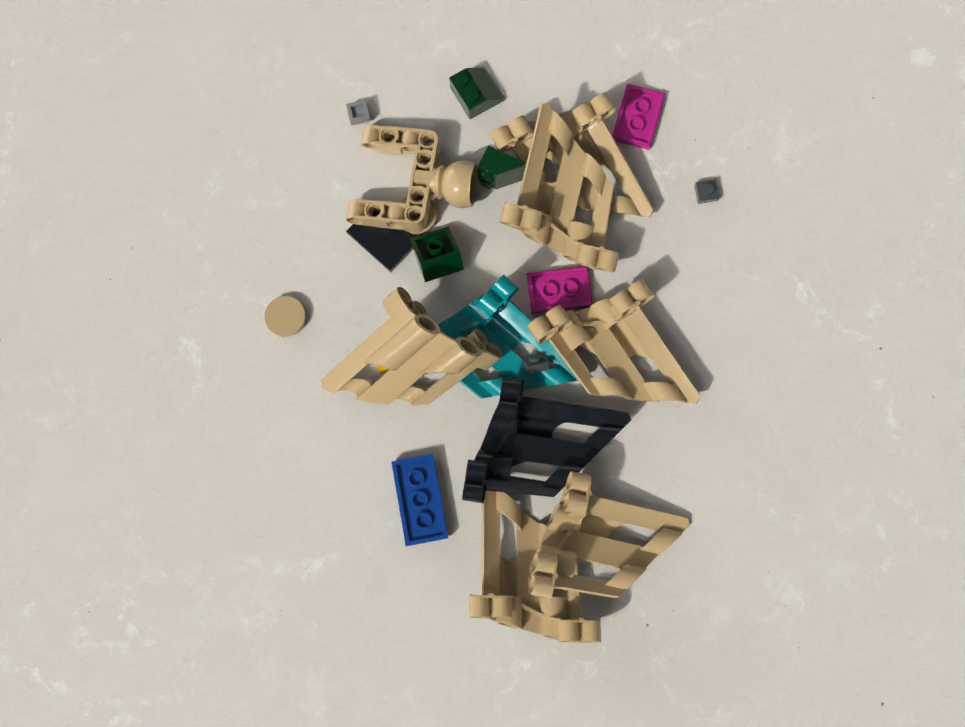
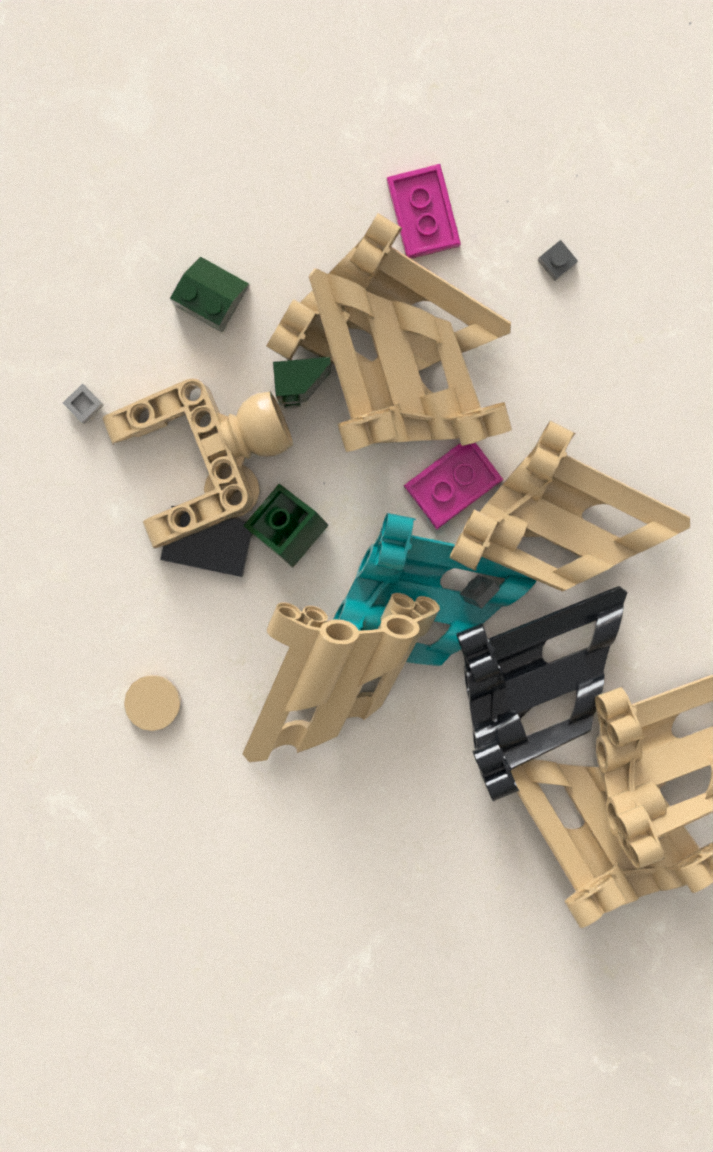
camera: 30 degrees left, 10 degrees up
blue plate [391,454,448,546] -> none

